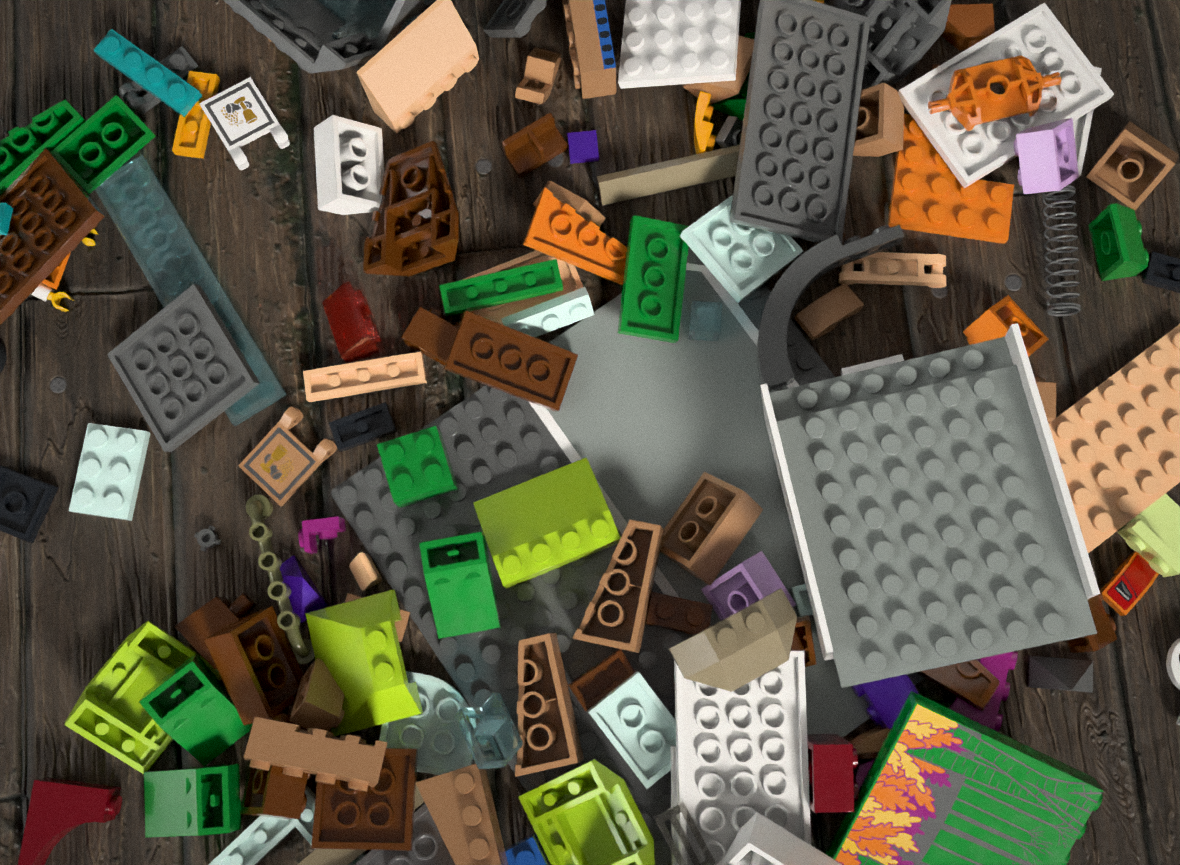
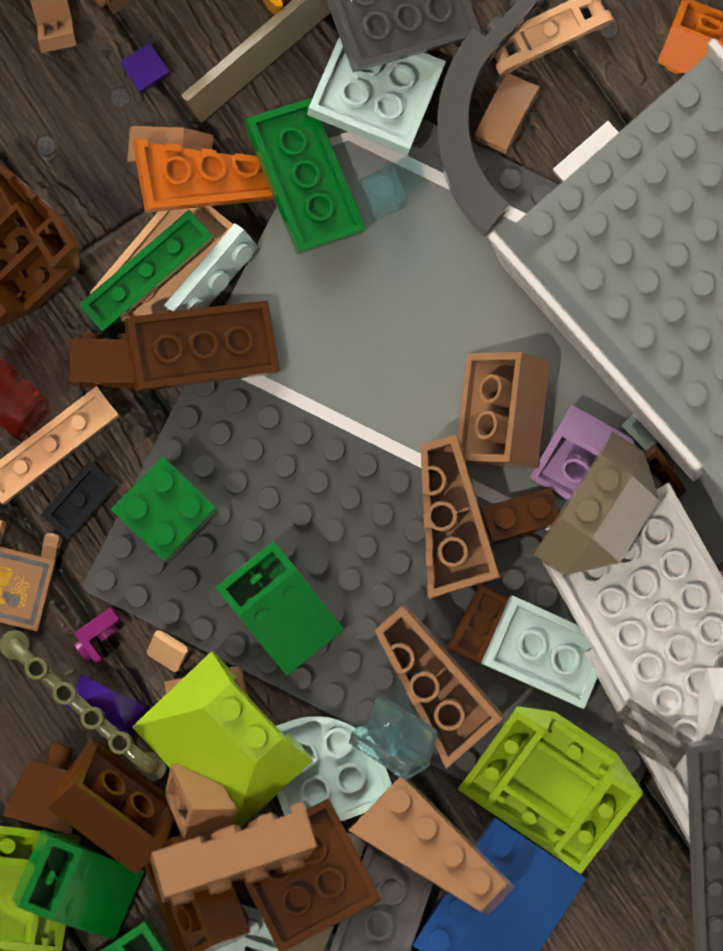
camera: 35 degrees left, 5 degrees up
lime slope [473,457,621,589] -> none
reddish brown panel [502,113,568,179] -> none

